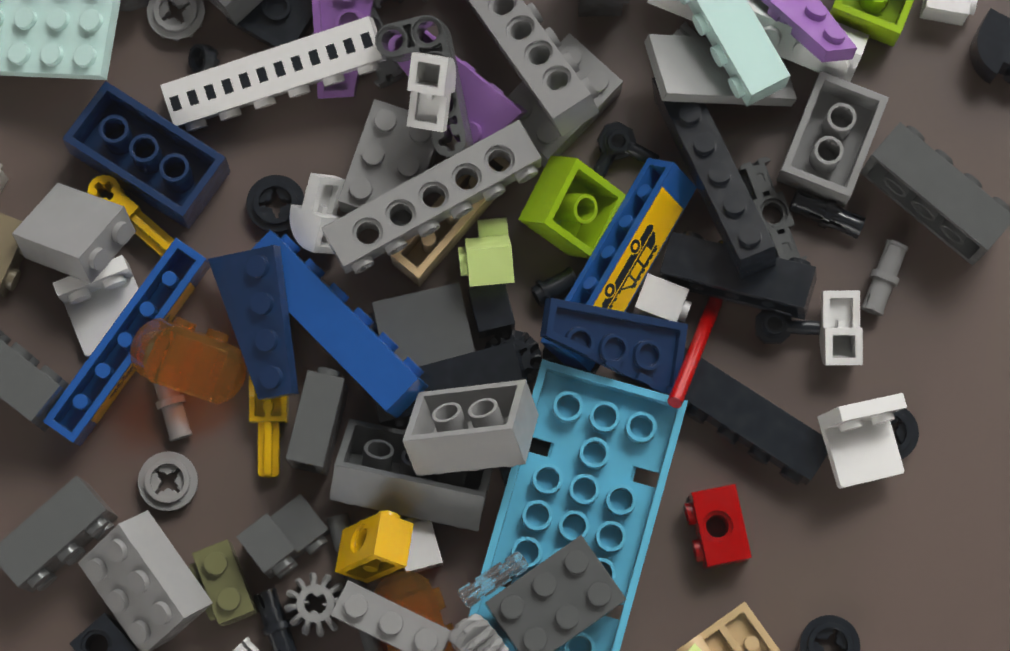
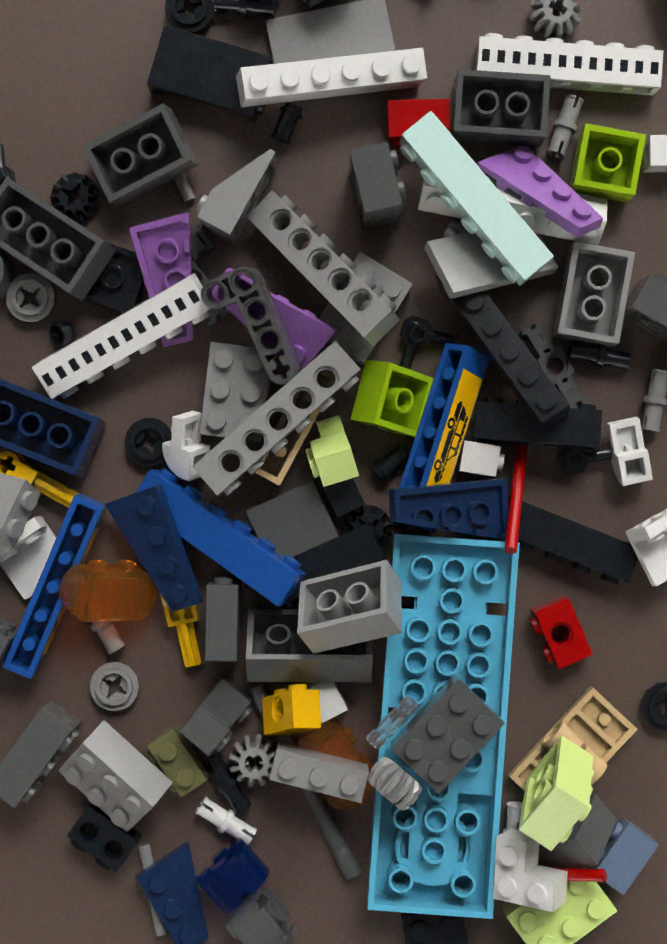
camera: 10 degrees left, 10 degrees up
white brick [406,52,456,132] -> none

